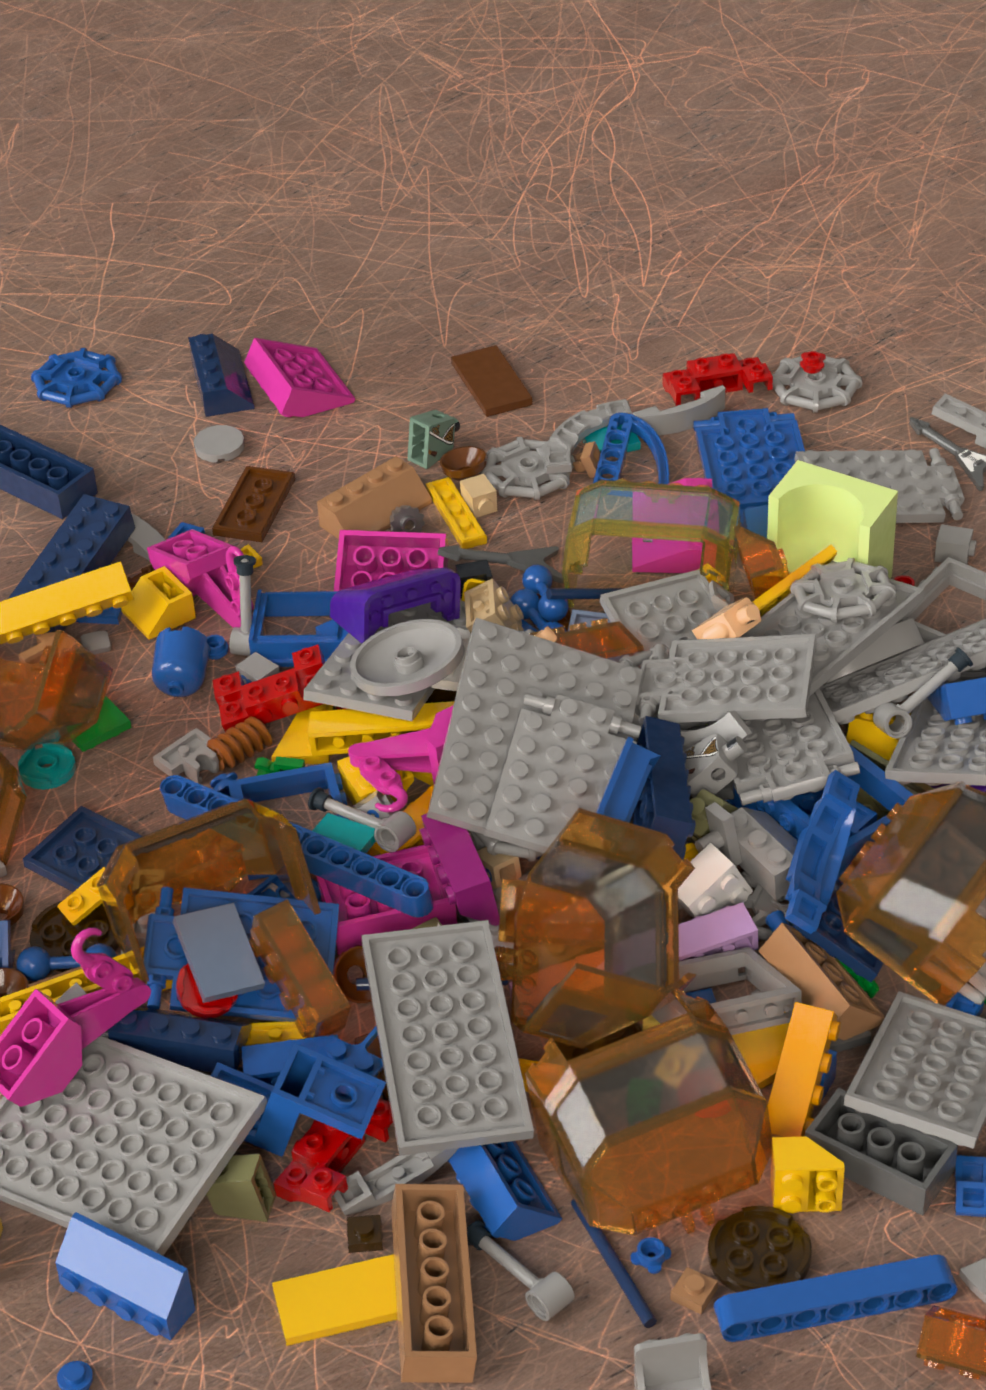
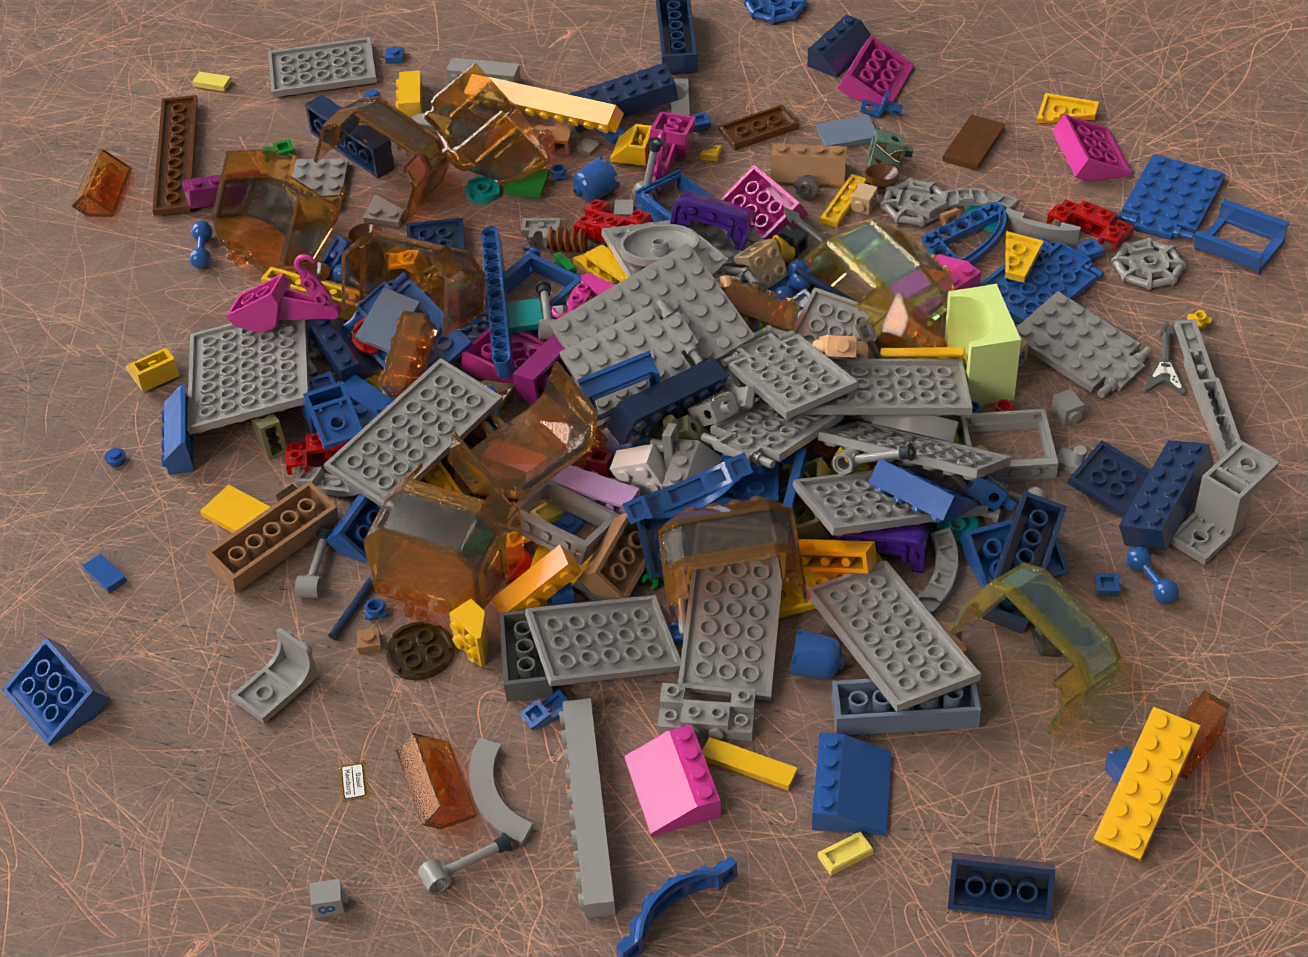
camera: 50 degrees right, 5 degrees up
light grey tile [194,425,244,462] -> none
blue plate [206,635,229,660] -> none
blue beam [713,1255,958,1342] -> none
light grey plate [790,558,897,623] -> none
red plate [800,351,826,374] -> none
none -> blue plate [549,164,568,181]
none -> sand blue tile [816,115,875,147]
none -> blue bracket [860,90,903,119]
none -> yellow wing [1005,231,1044,283]
none -> yellow wing [1037,93,1099,124]
none -> dark pink slope [1052,114,1133,181]
none -> blue plate [1077,238,1104,259]
none -> blue plate [1117,154,1226,240]
none -> yellow plate [1187,310,1212,329]
none -> blue piece [1194,199,1290,275]

